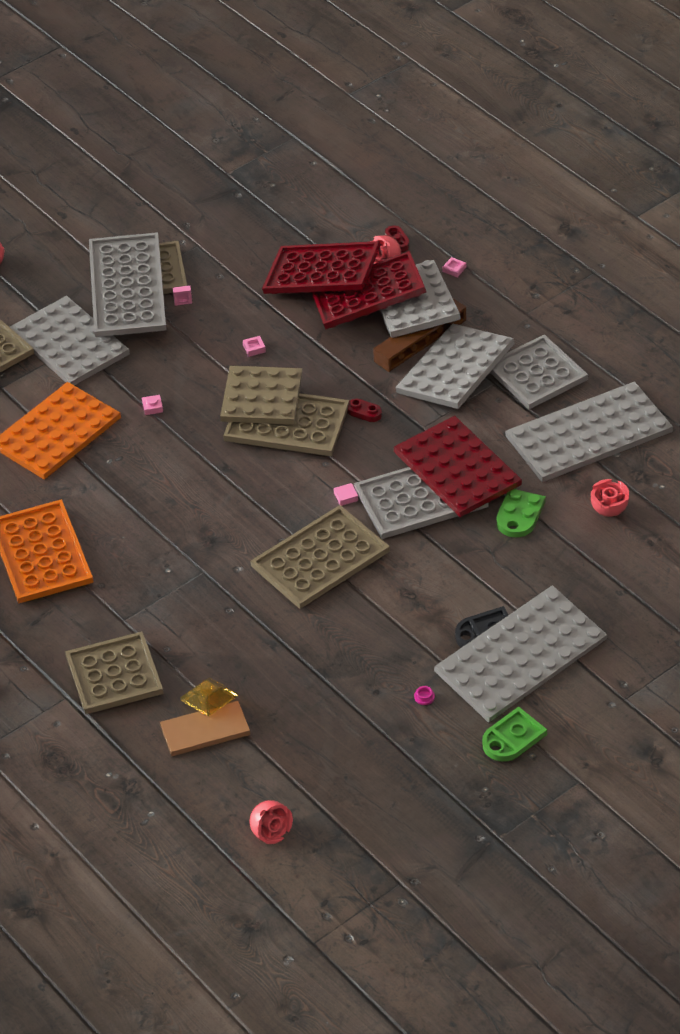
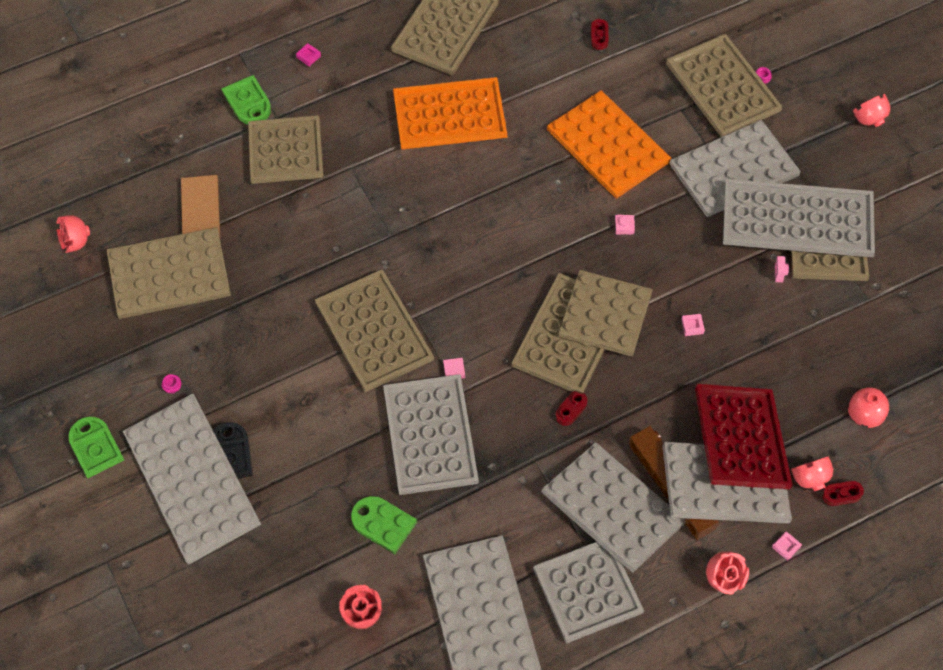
camera: 100 degrees right, 15 degrees up
clear yellow slope [180,677,238,716] -> none
dark red plate [262,241,380,294] -> none
dark red plate [394,416,522,517] -> none
none -> dark tan plate [107,227,231,319]
none -> bright green plate [222,75,271,124]
none -> coral cylinder [706,551,749,594]
none -> coral cylinder [848,387,889,428]

